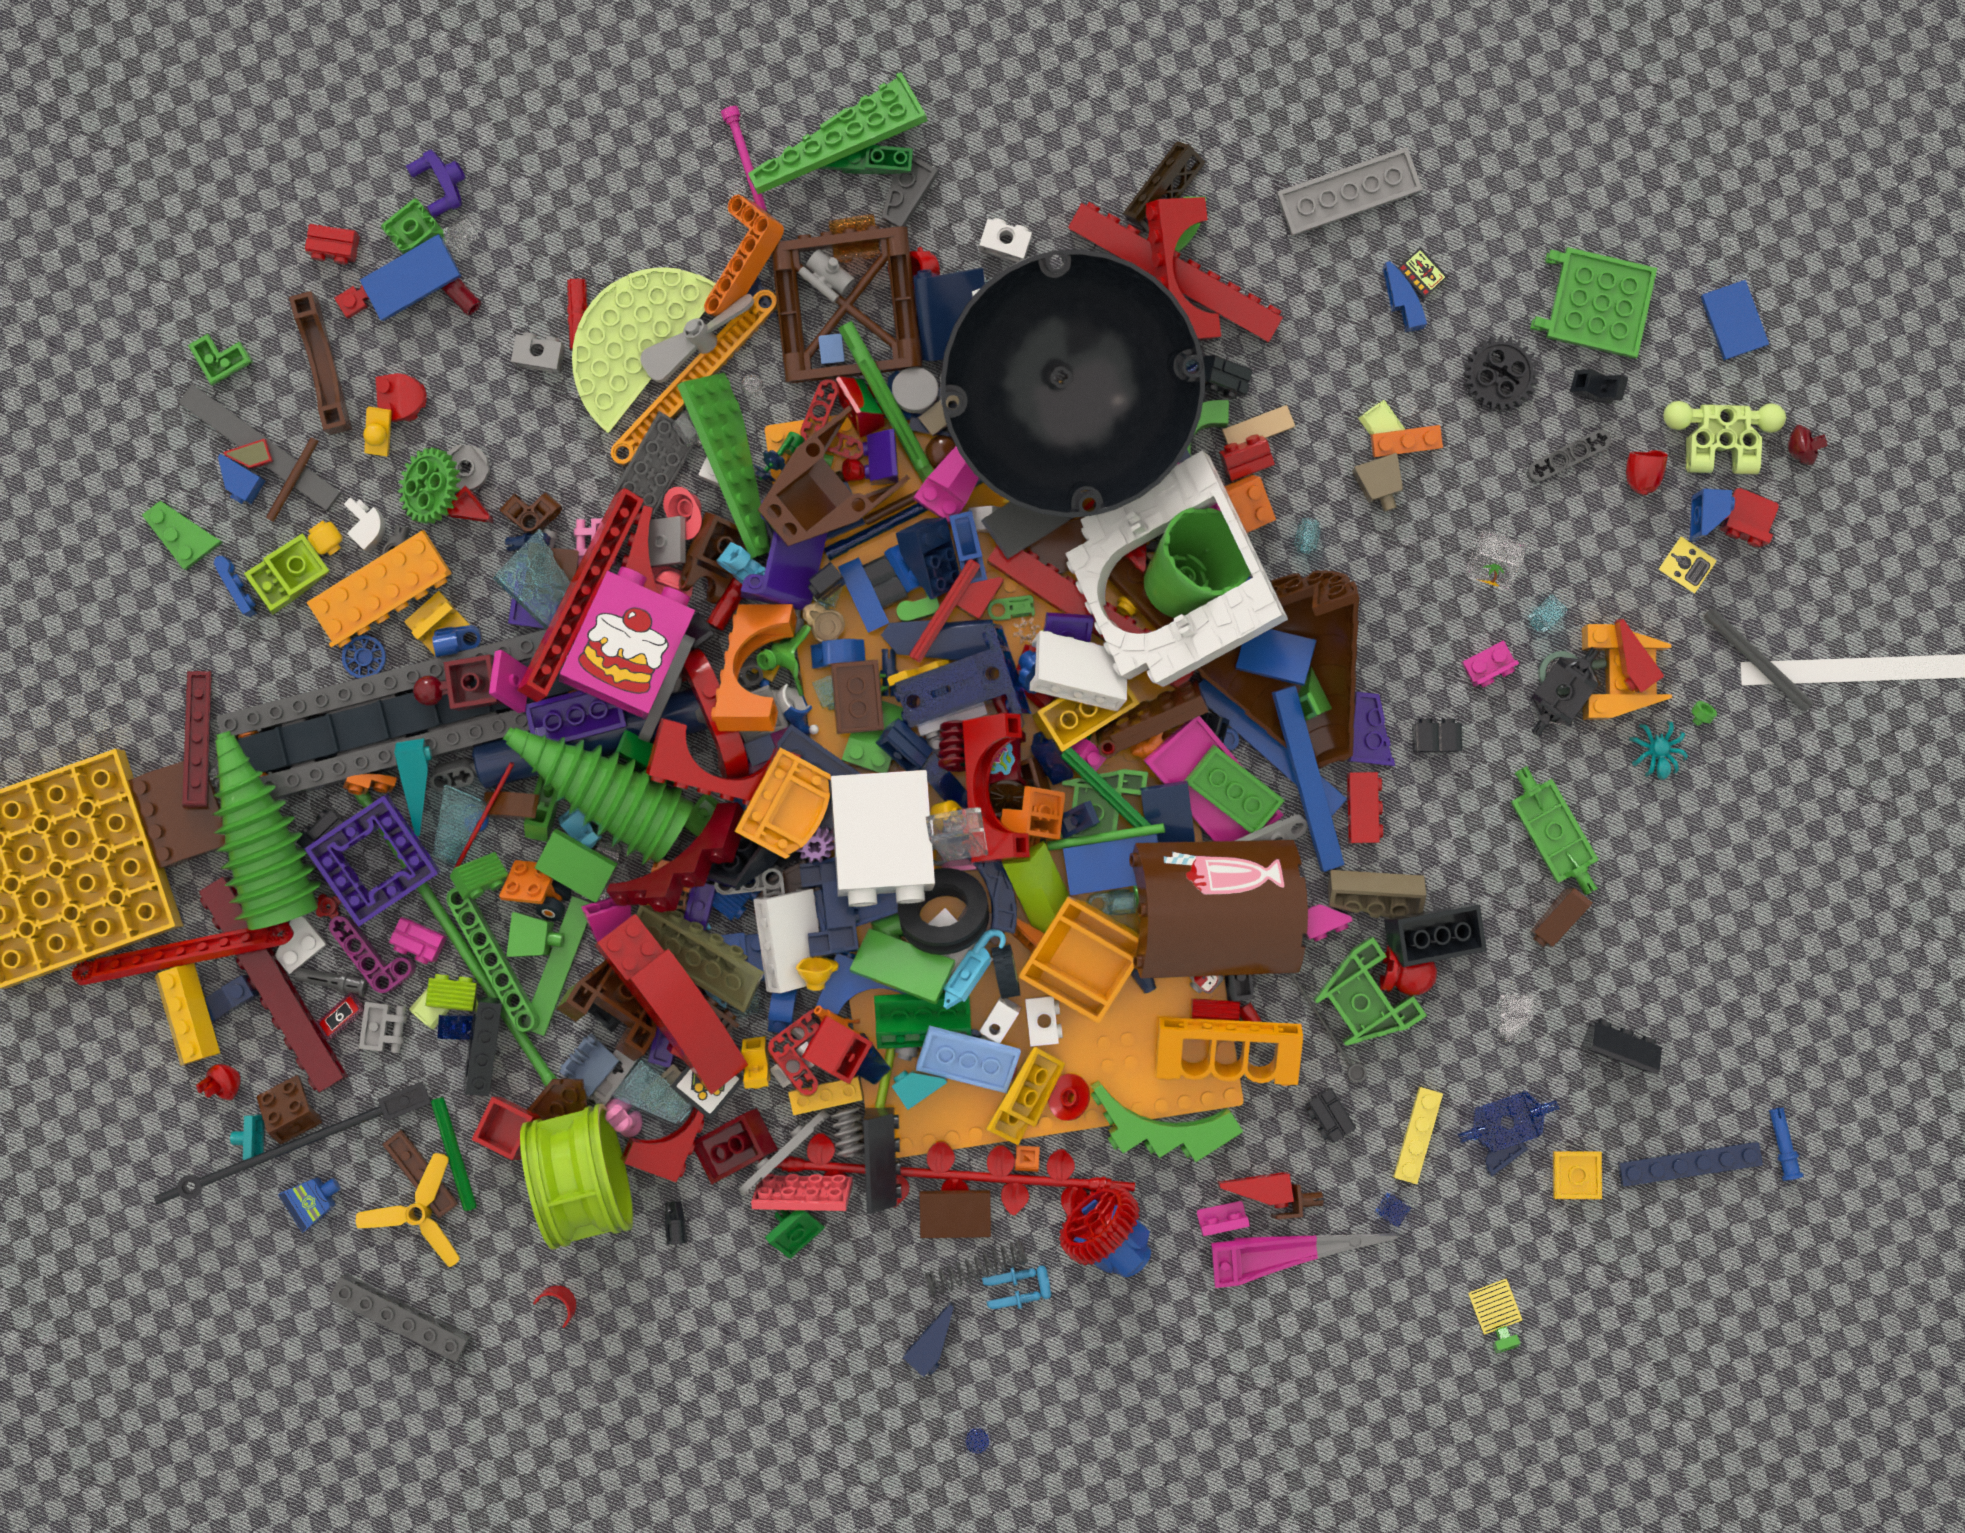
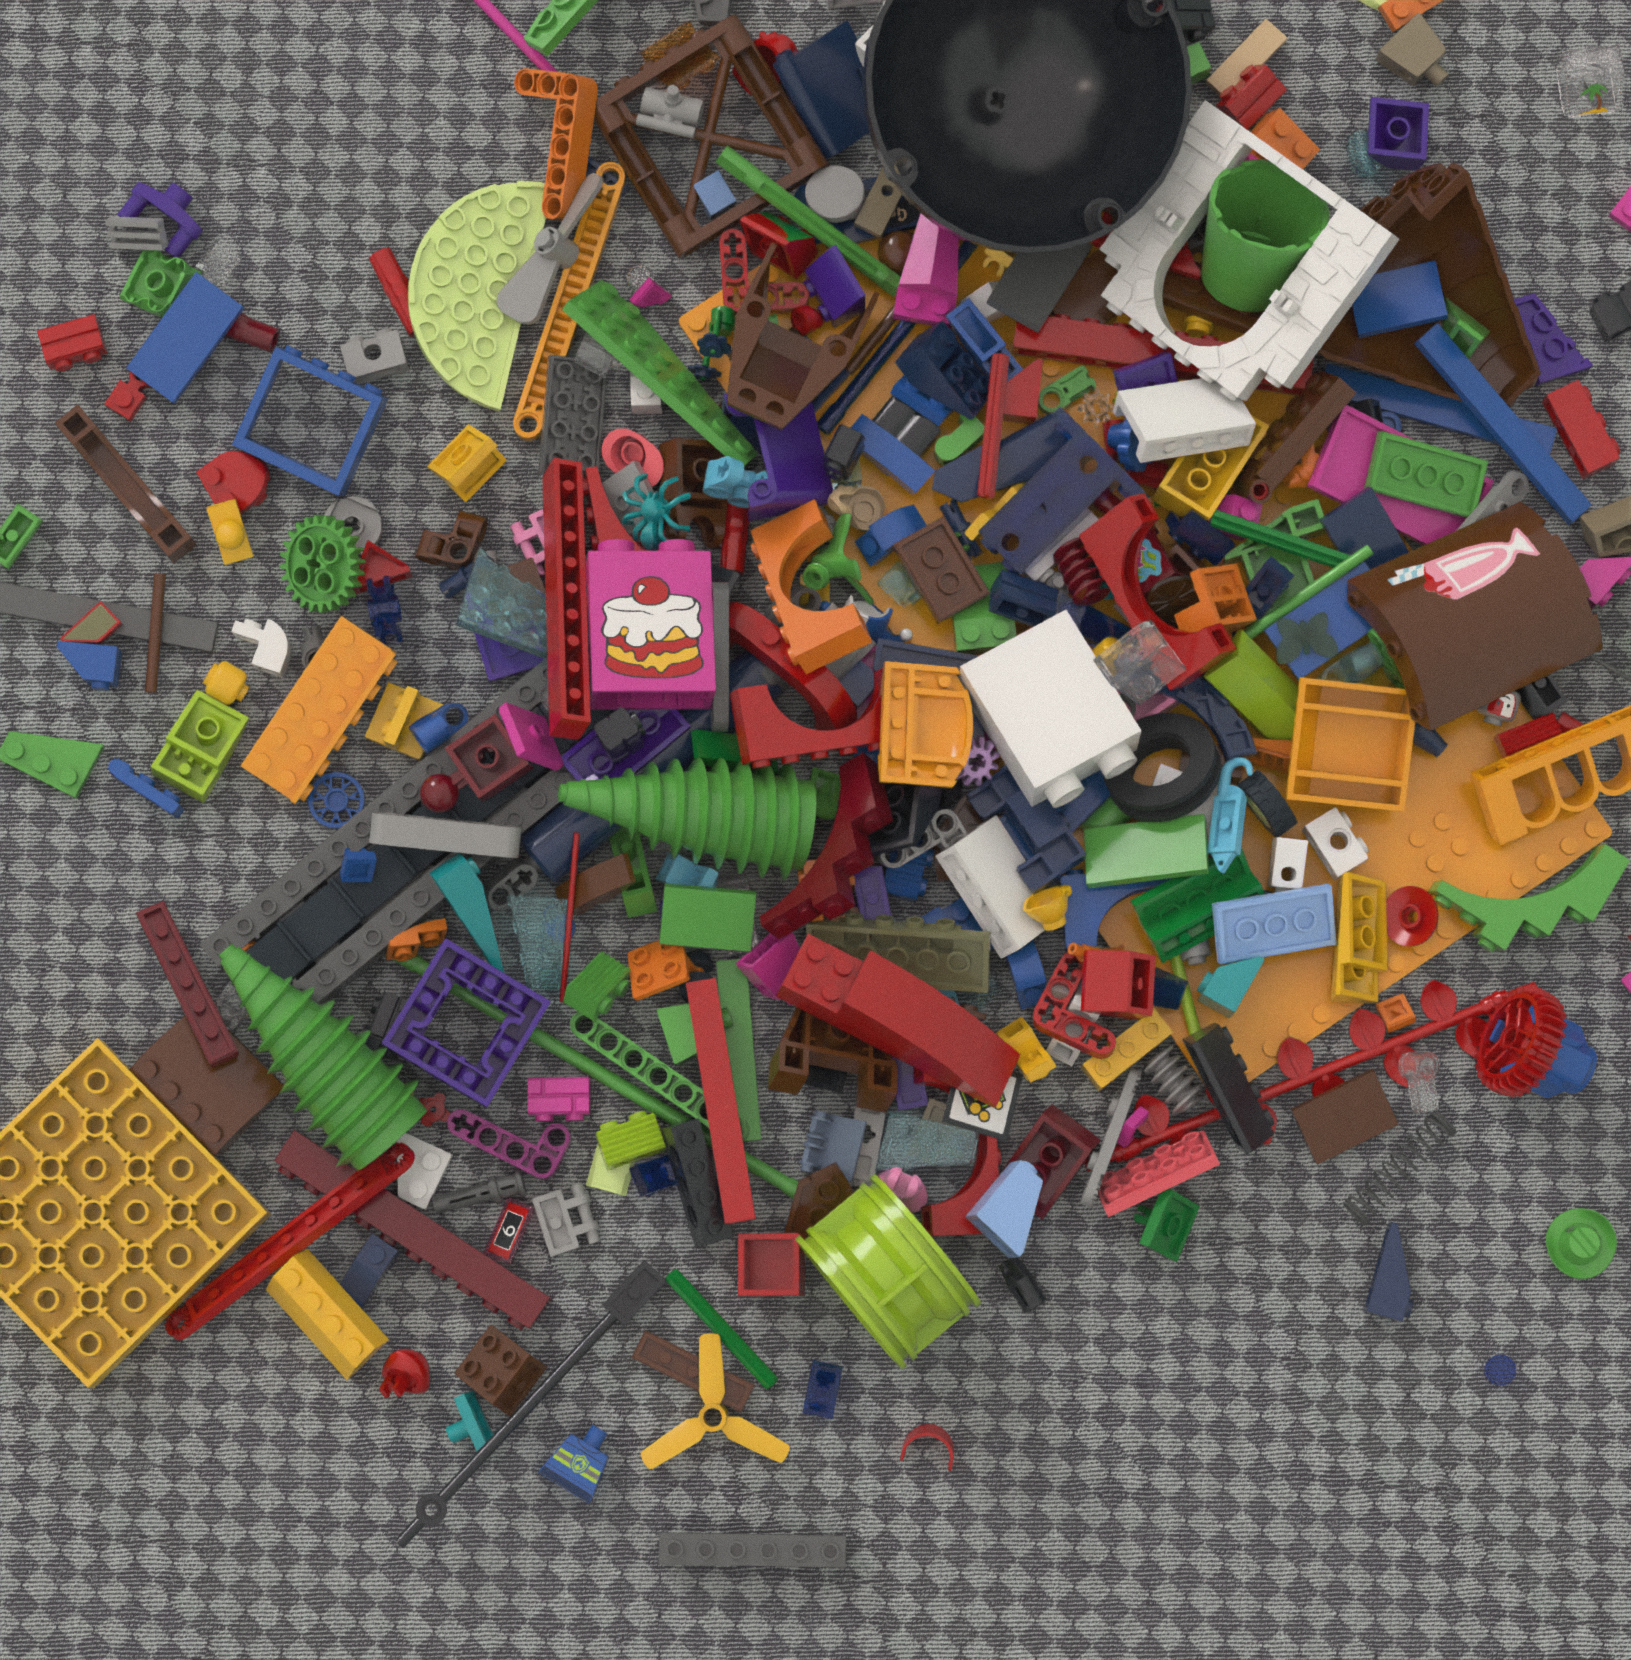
camera: 25 degrees left, 5 degrees down
dark azure piece [982,1266,1051,1309] -> none
none -> light grey tile [105,216,168,251]
none -> blue window [232,345,389,496]
none -> blue tile [340,848,377,882]
none -> clear blue pin [366,576,403,645]
none -> light grey beam [369,812,522,858]
none -> yellow bracket [427,424,507,502]
none -> black brick [594,707,646,764]
none -> teal animal [622,473,691,551]
none -> dark pink tile [630,277,672,308]
none -> red tile [686,978,756,1225]
none -> clear blue slope [802,1360,843,1419]
none -> light blue slope [965,1160,1043,1258]
none -> dark pink tile [1117,1106,1149,1148]
none -> clear green piece [1276,612,1338,664]
none -> dark purple slope [1367,97,1429,171]
none -> clear piece [1398,1052,1439,1113]
none -> bright green hat [1546,1208,1617,1279]

